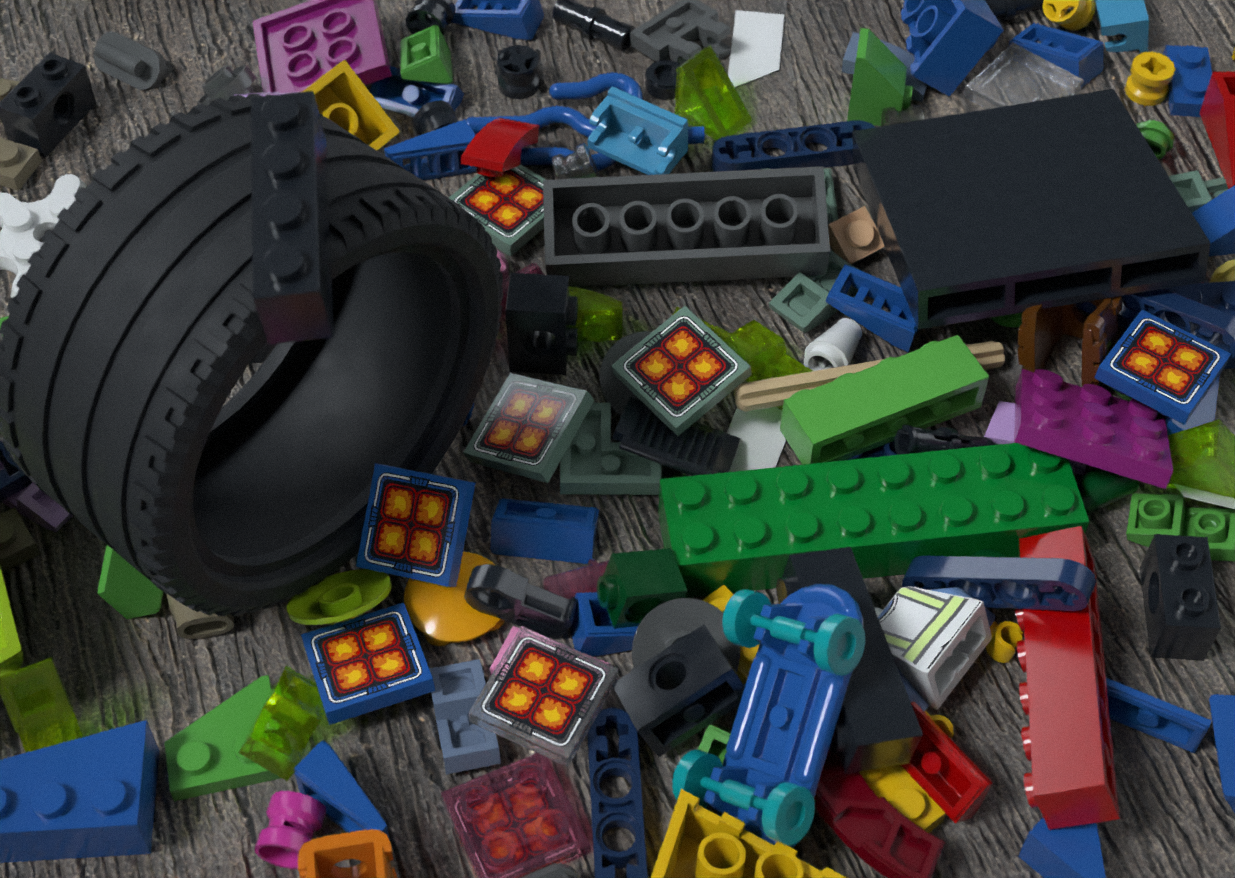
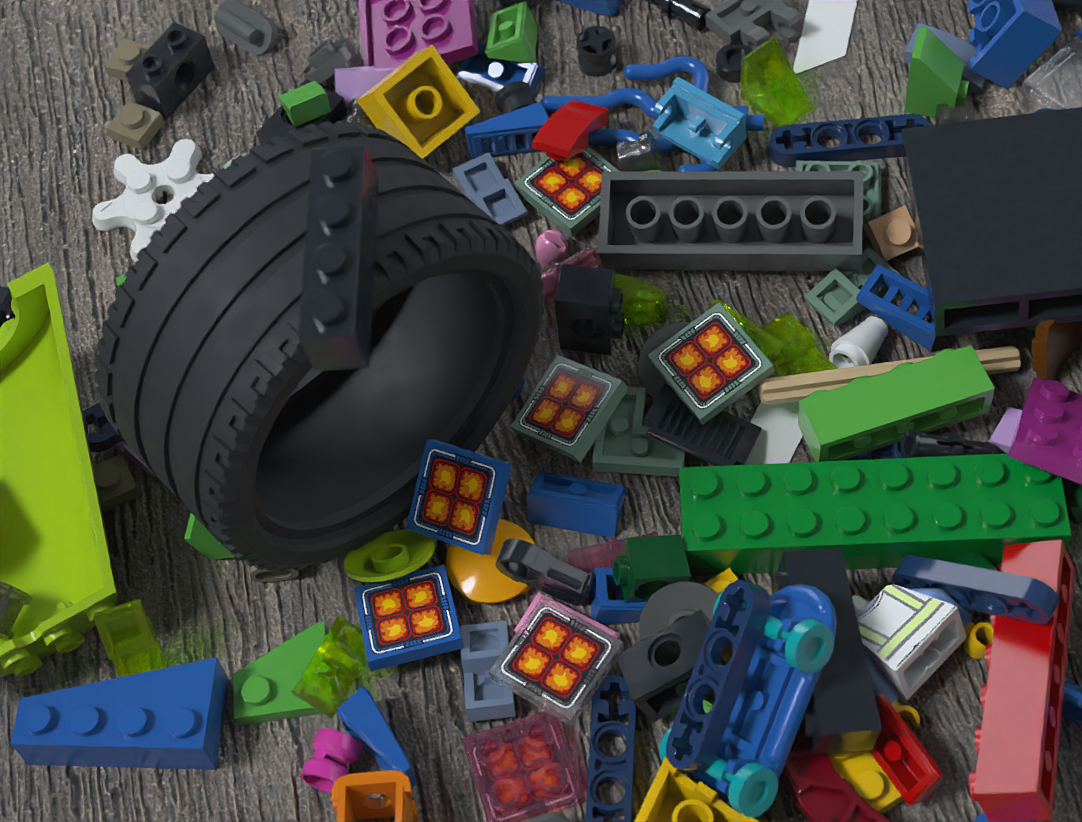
camera: 15 degrees right, 5 degrees up
none -> dark blue beam [666,580,771,773]

